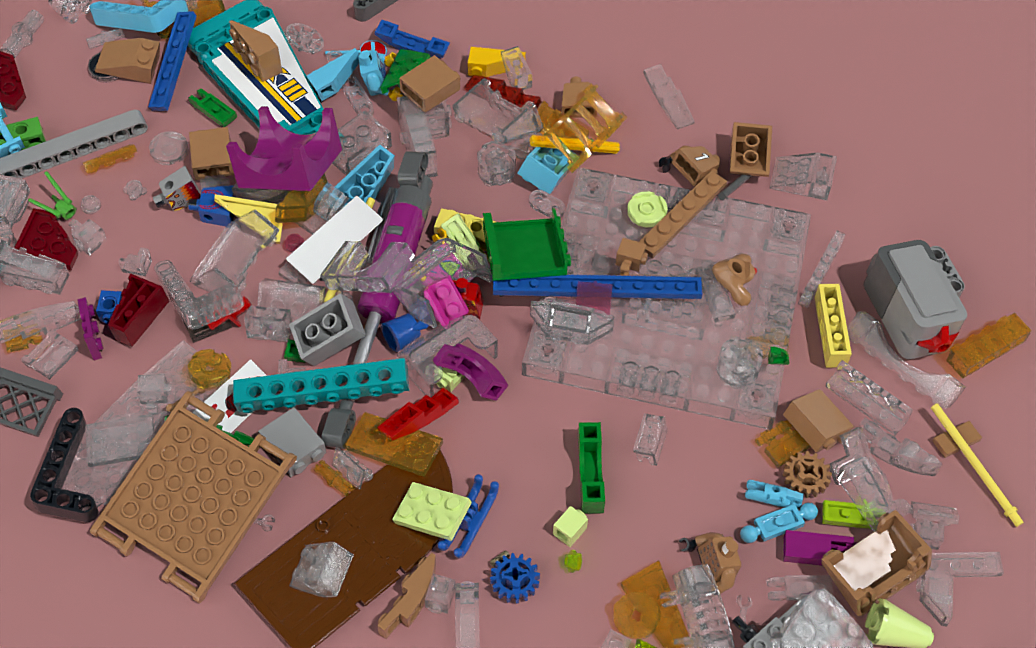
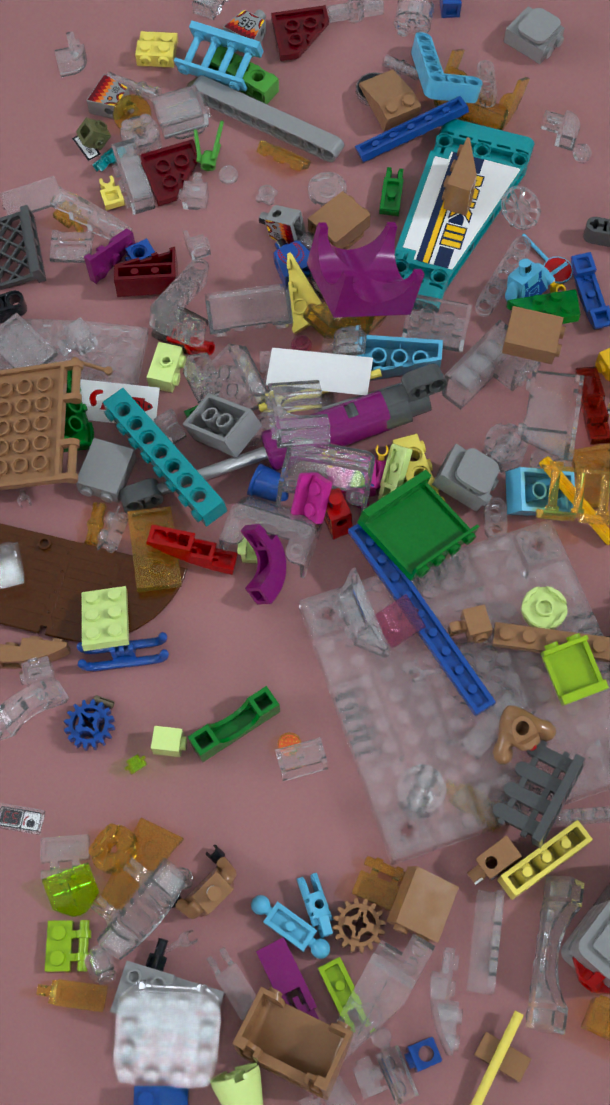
camera: 60 degrees right, 10 degrees up
clear yellow plate [188,349,231,389] -> none
medium azure slope [307,48,359,101] -> none
green tile [767,346,790,365] -> none
none -> light yellow plate [99,175,125,211]
none -> yellowish green brick [147,342,186,393]
none -> tile [278,732,301,757]
none -> blue bracket [404,1037,442,1073]
none -> light grey brick [432,444,500,511]
none -> medium nougat torso [467,835,522,885]
none -> dark grey fence [493,740,585,849]
none -> lime panel [540,633,609,706]

